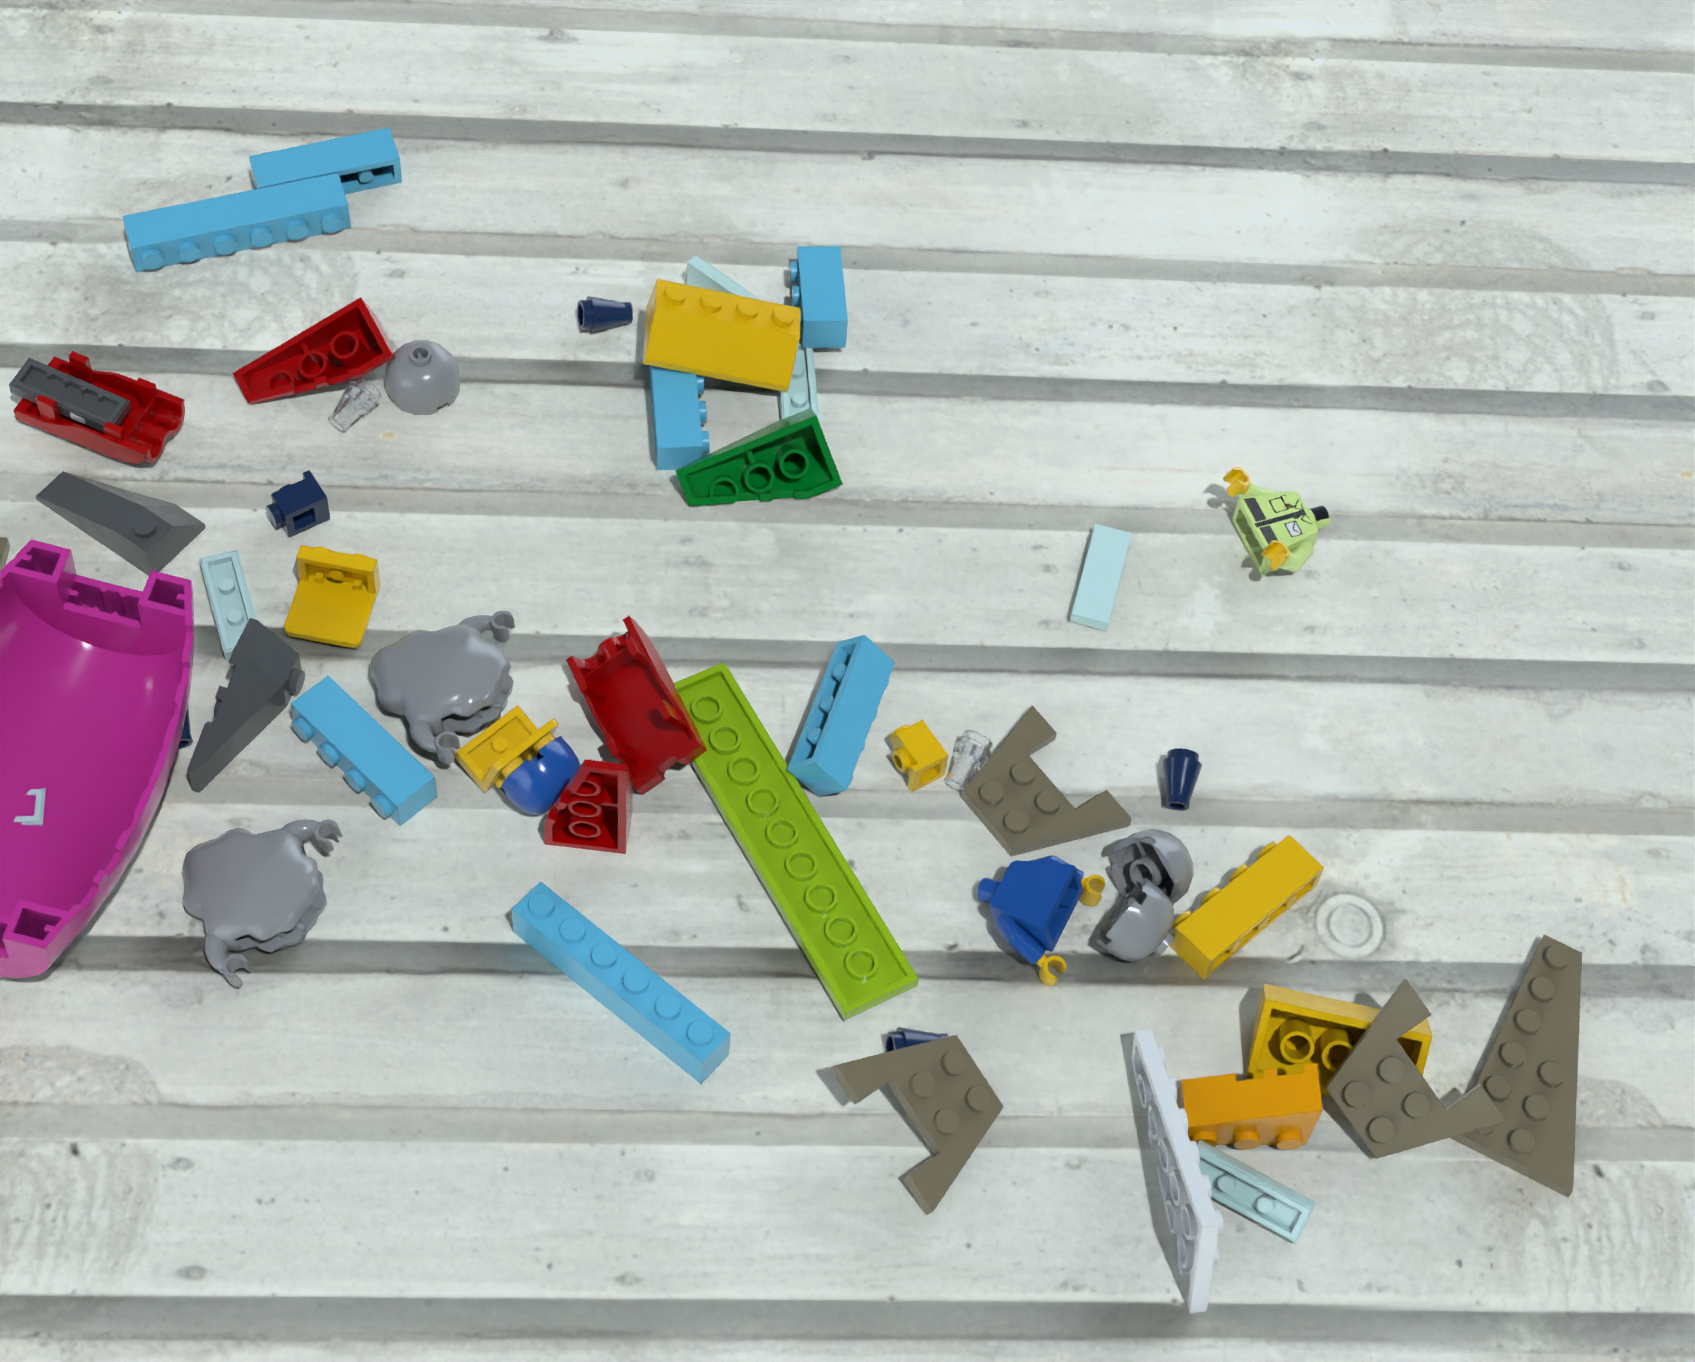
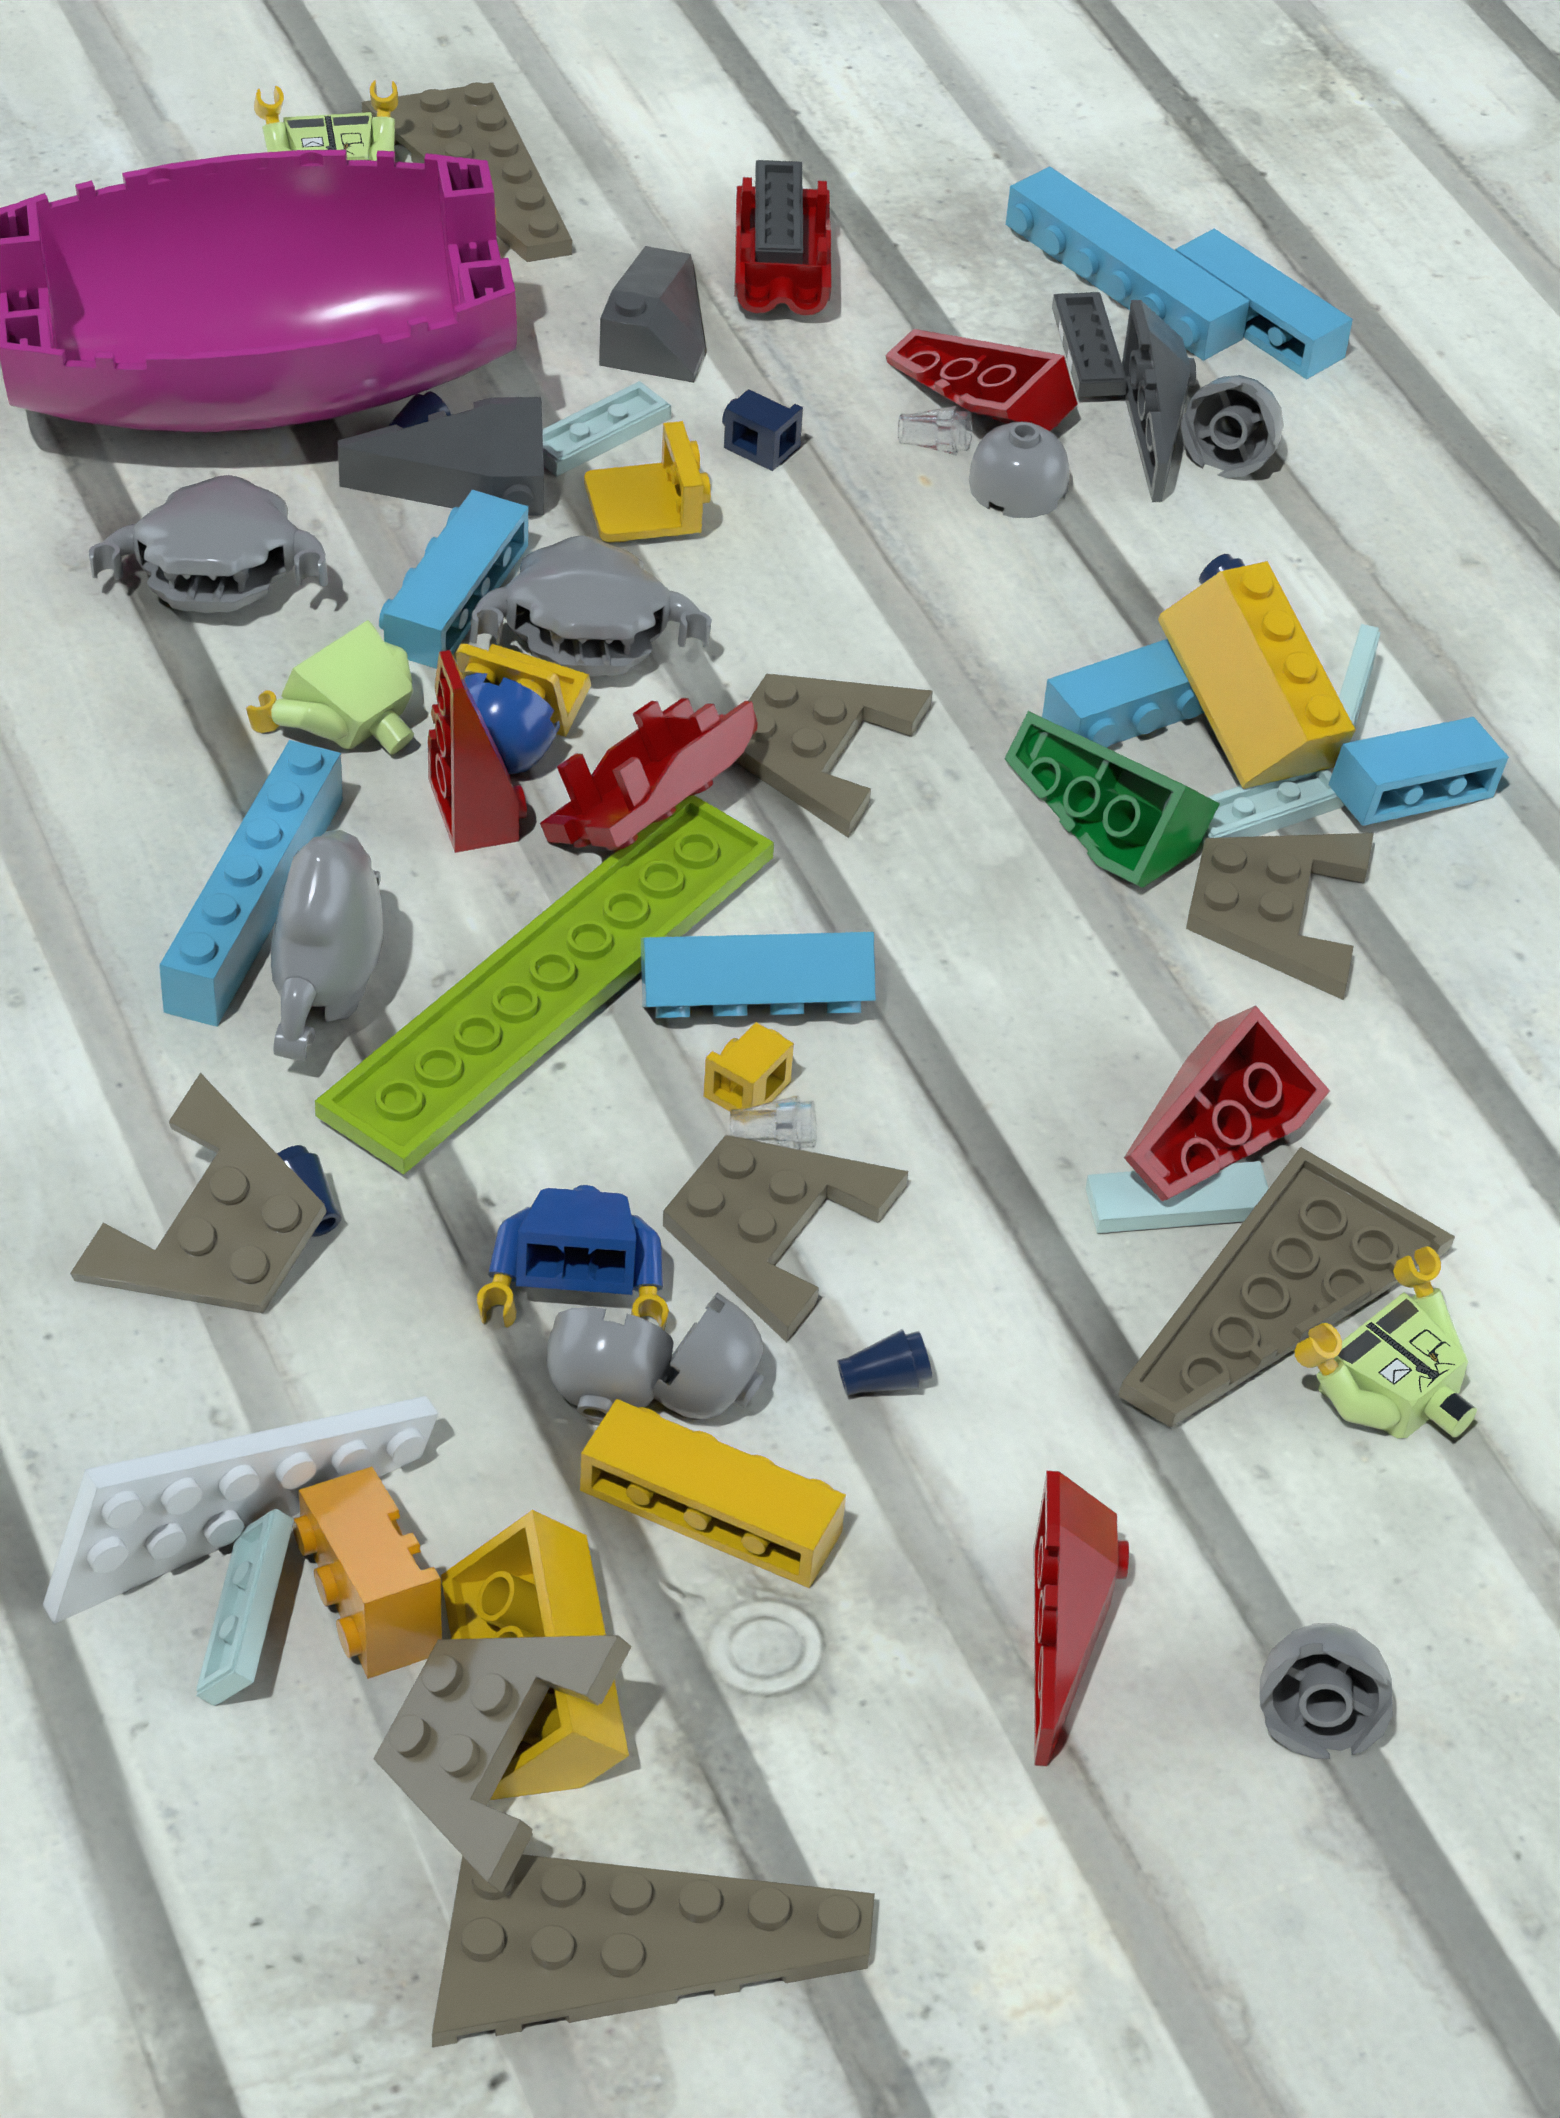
camera: 70 degrees right, 10 degrees down
none -> yellowish green torso [246,620,415,755]
none -> light grey piece [271,830,384,1061]
none -> dark tan wing [735,673,933,838]
none -> red wedge [1033,1471,1129,1766]
none -> dark grey plate [1052,292,1127,397]
none -> dark tan wing [1118,1147,1455,1428]
none -> dark grey wedge [1122,300,1196,502]
none -> red wedge [1124,1006,1330,1201]
none -> light grey cylinder [1181,375,1284,478]
none -> dark tan wing [1186,833,1374,1000]
none -> light grey cylinder [1260,1623,1393,1759]

